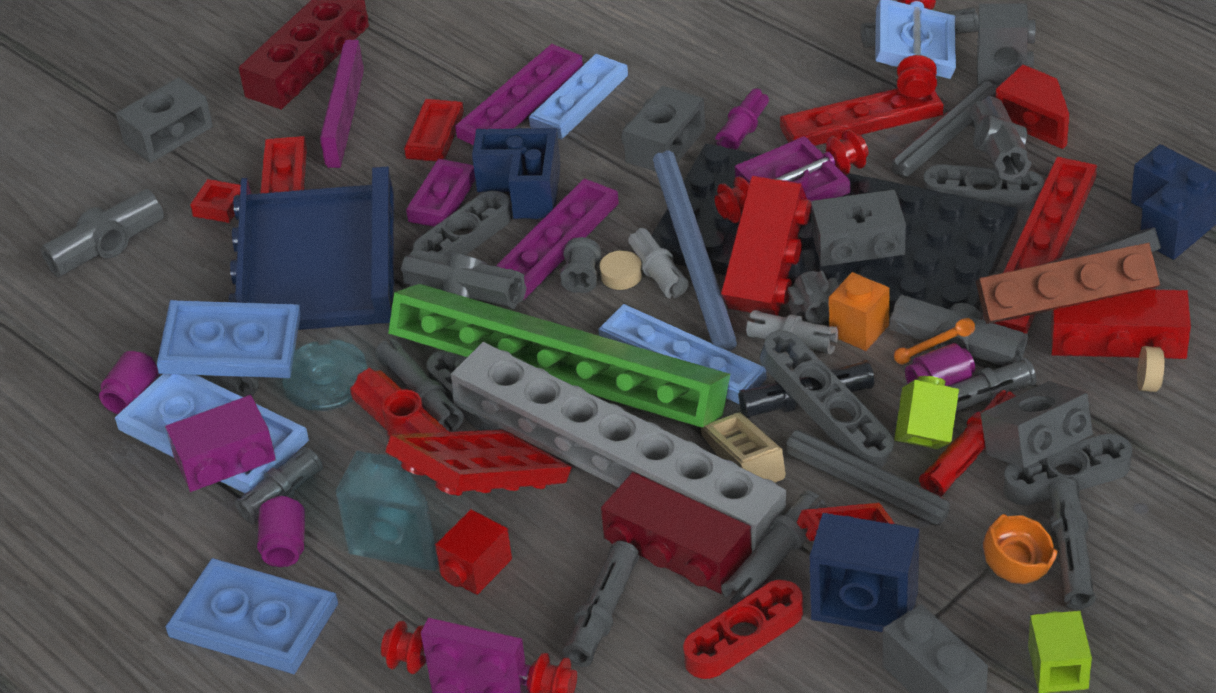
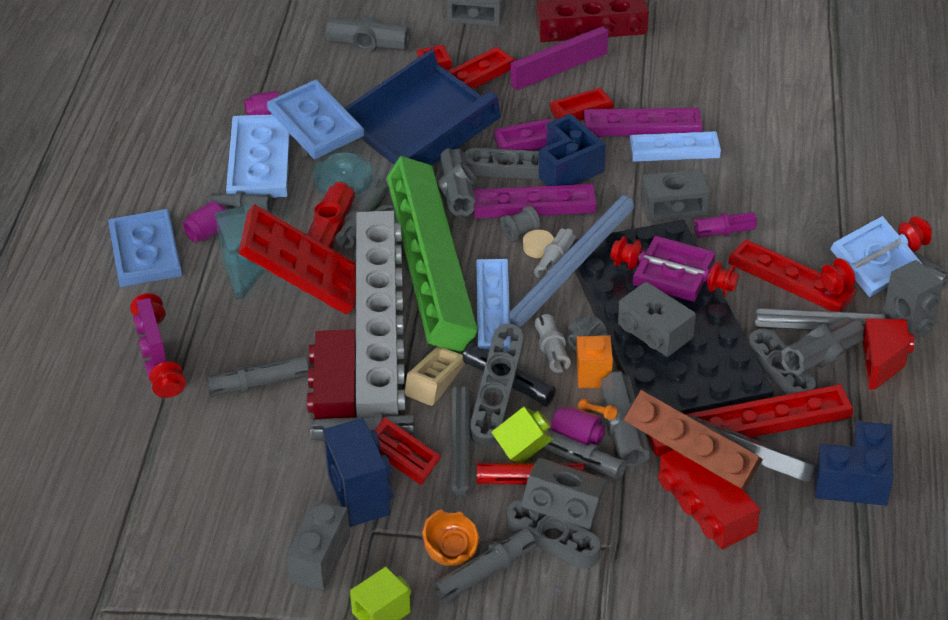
camera: 50 degrees right, 0 degrees up
magenta brick [165,395,276,492] -> none
red brick [435,509,512,595] -> none
red beam [683,580,803,679] -> none
red brick [721,176,811,316] -> none
tan tile [1137,346,1164,392] -> none

